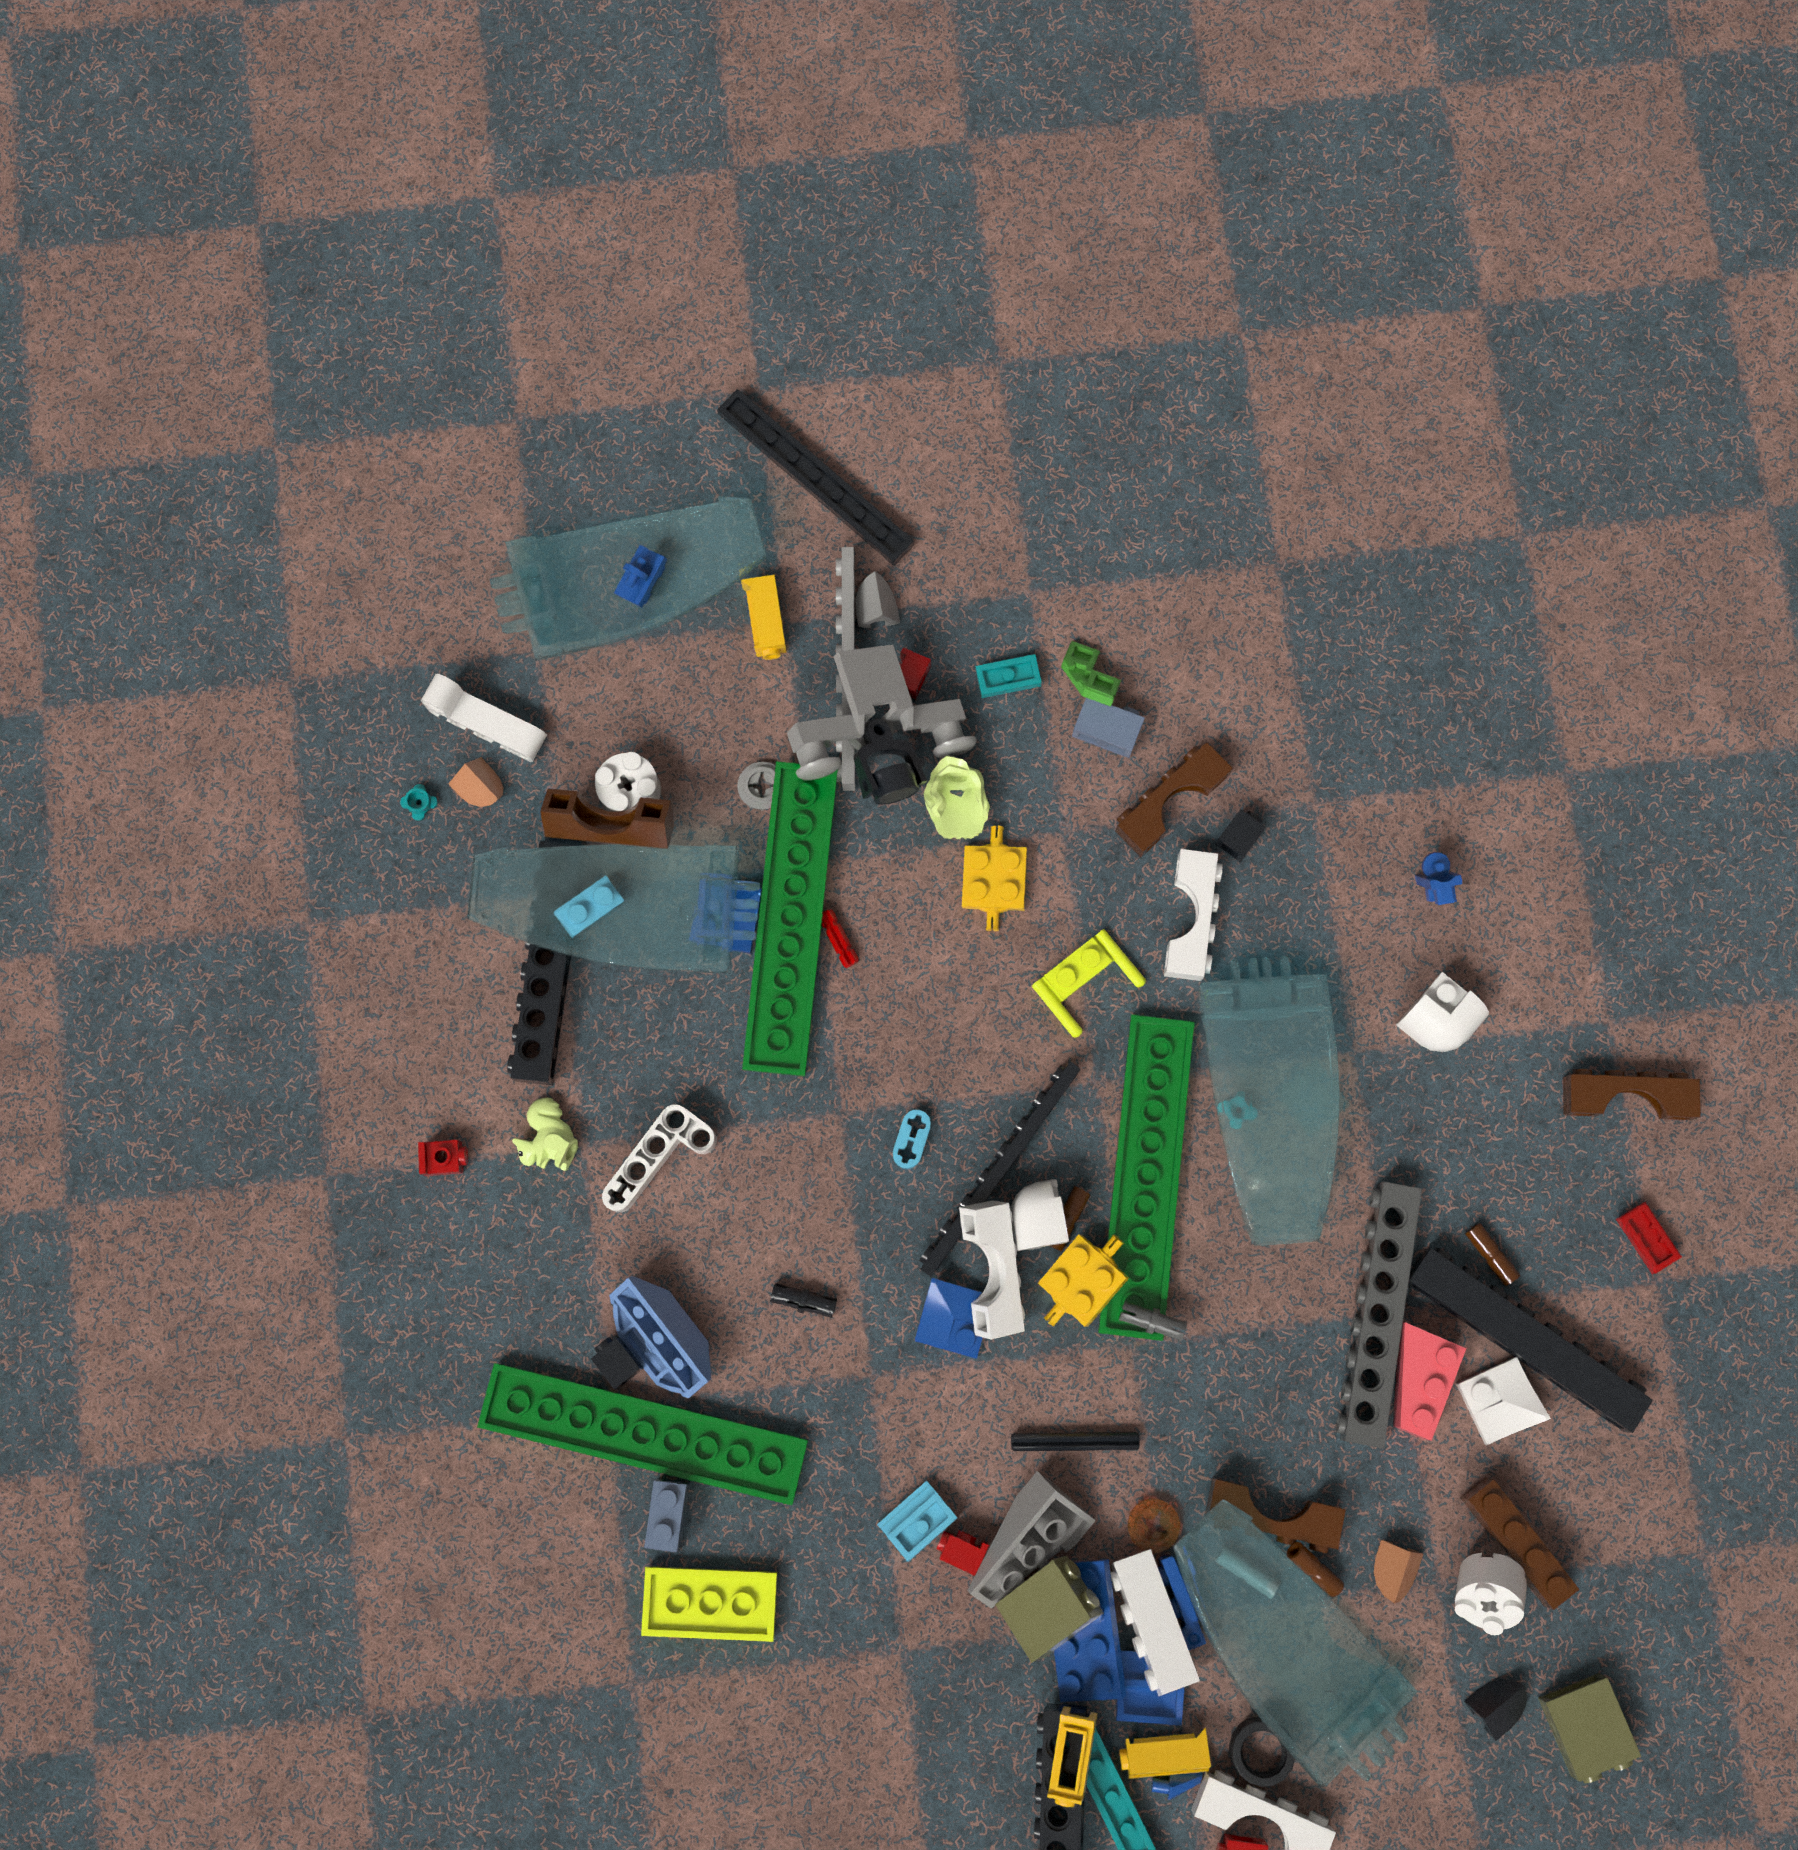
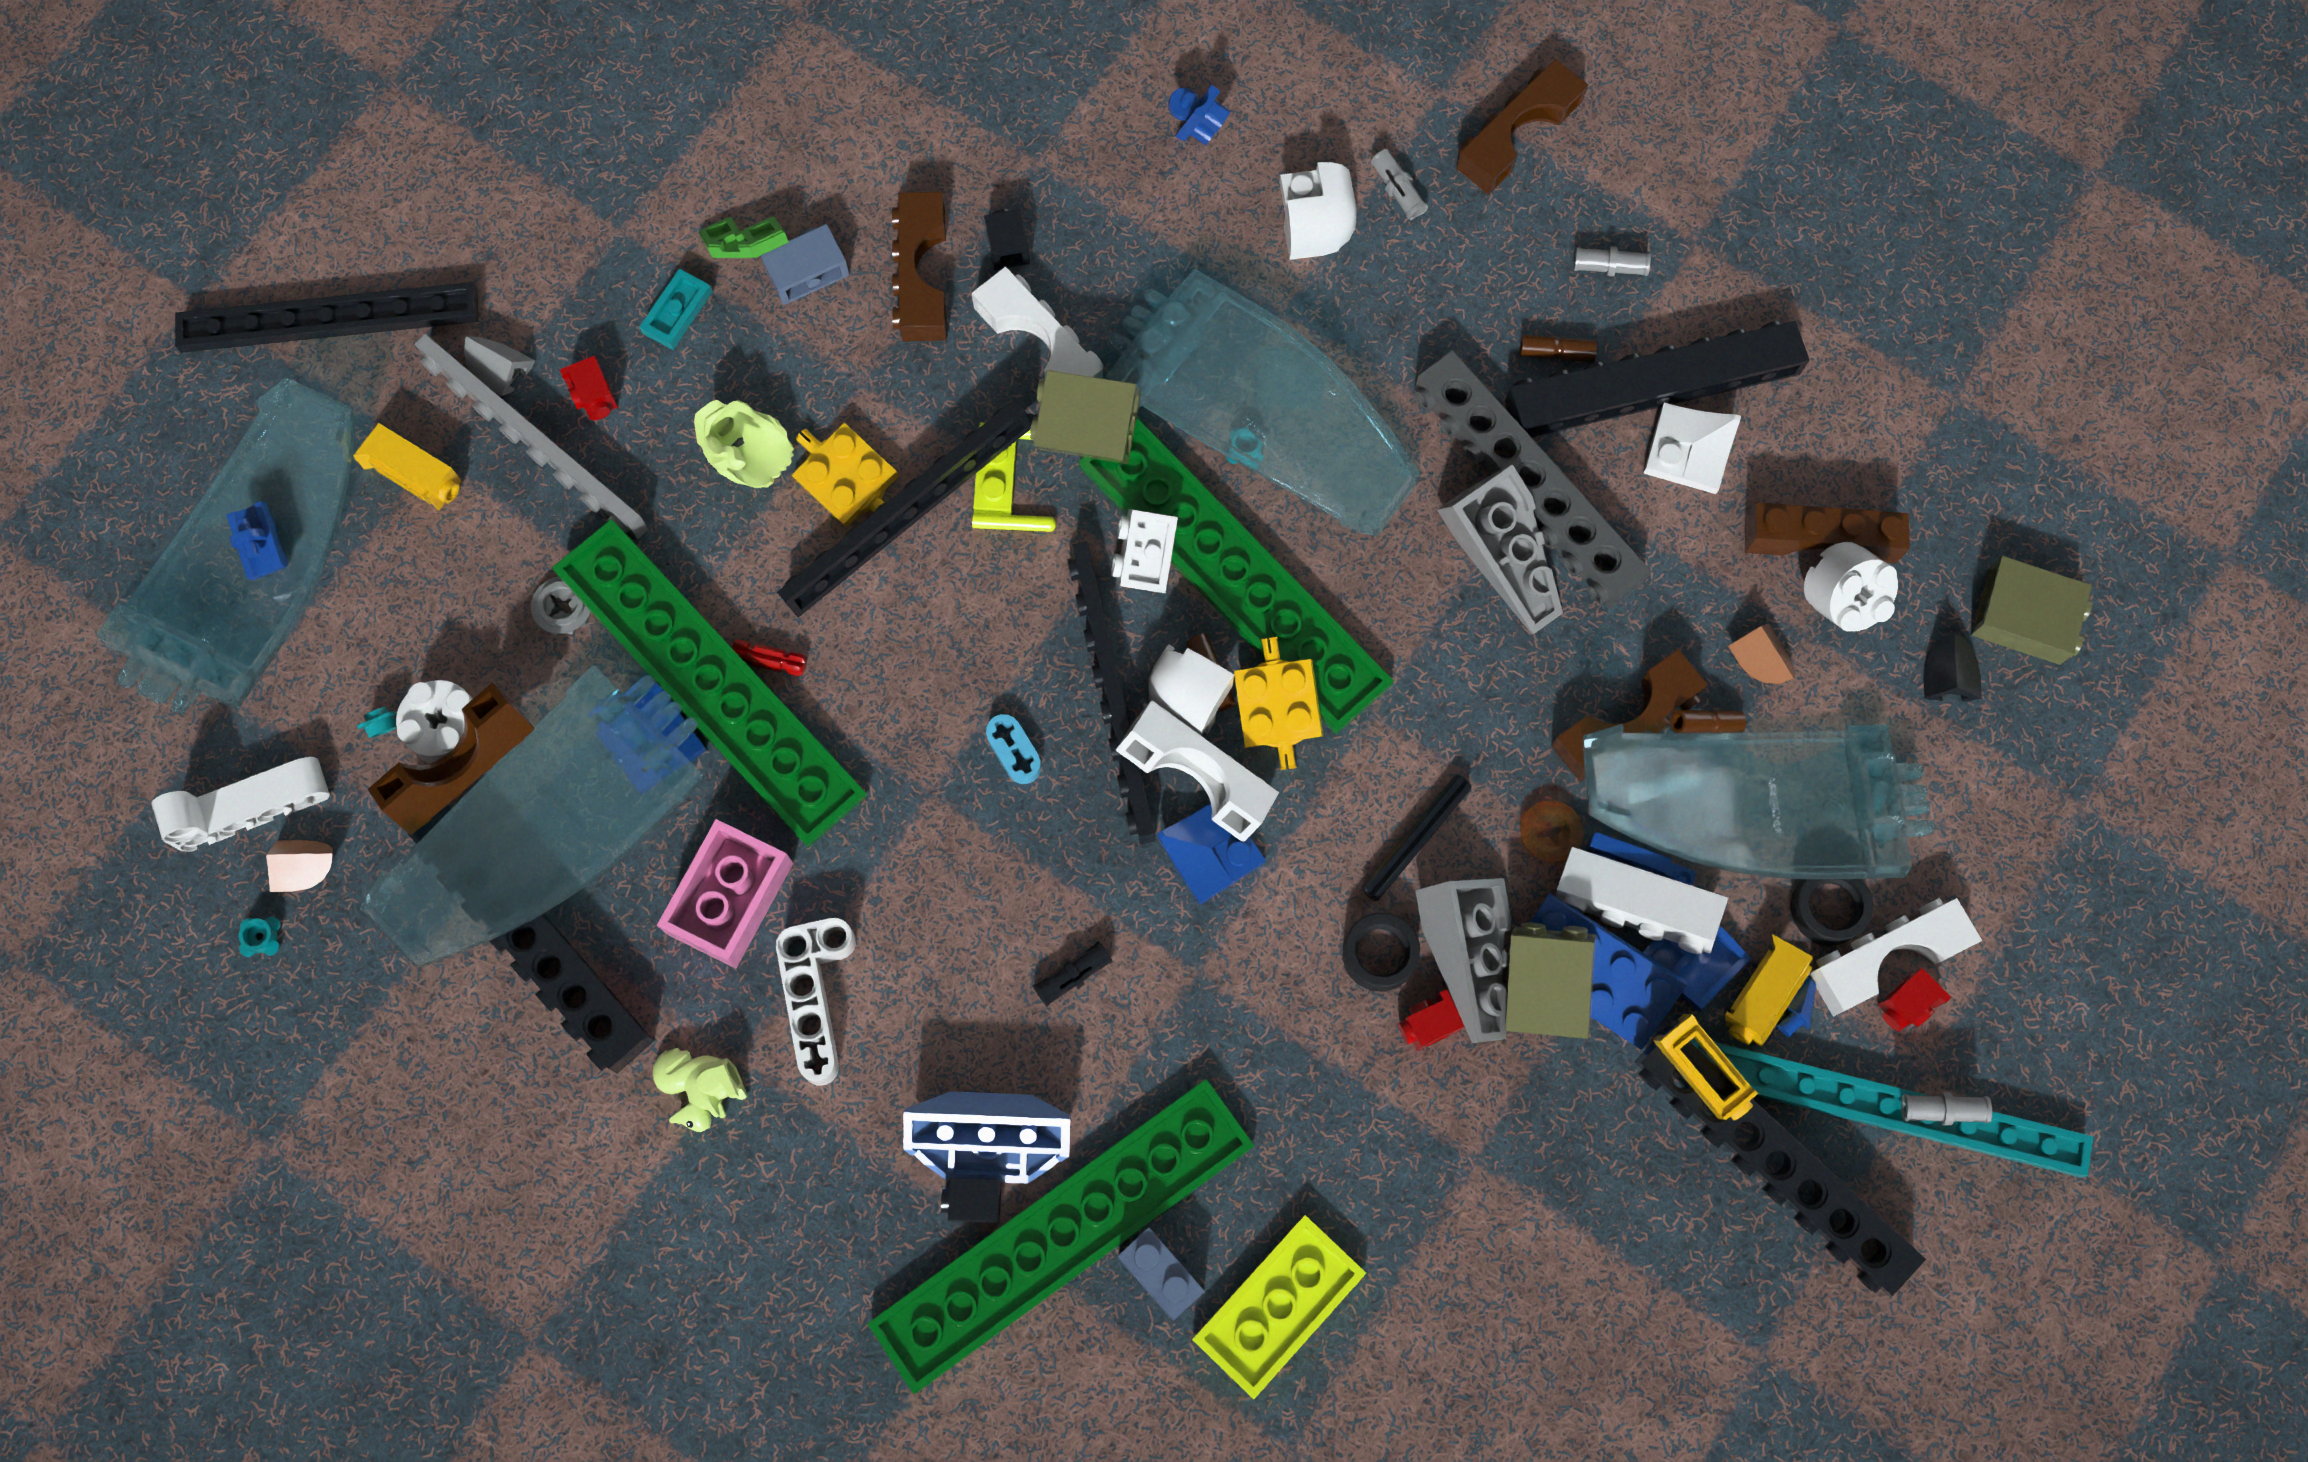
camera: 55 degrees left, 5 degrees down
red brick [418,1140,468,1176] -> none
medium azure plate [554,876,624,938] -> none
light grey piece [787,645,977,805] -> none
medium azure plate [877,1481,958,1562] -> none
dark grey pin [1119,1300,1187,1342] -> none
coral wedge [1393,1322,1467,1441] -> none
red plate [1616,1202,1682,1274] -> none
none -> teal plate [357,707,397,739]
none -> bright pink brick [657,819,793,969]
none -> black plate [777,400,1031,618]
none -> olive brick [1030,370,1142,464]
none -> white bracket [1111,509,1178,593]
none -> black tyre [1342,913,1420,992]
none -> light grey pin [1370,149,1428,220]
none -> light grey wedge [1437,464,1563,634]
none -> light grey pin [1574,247,1651,277]

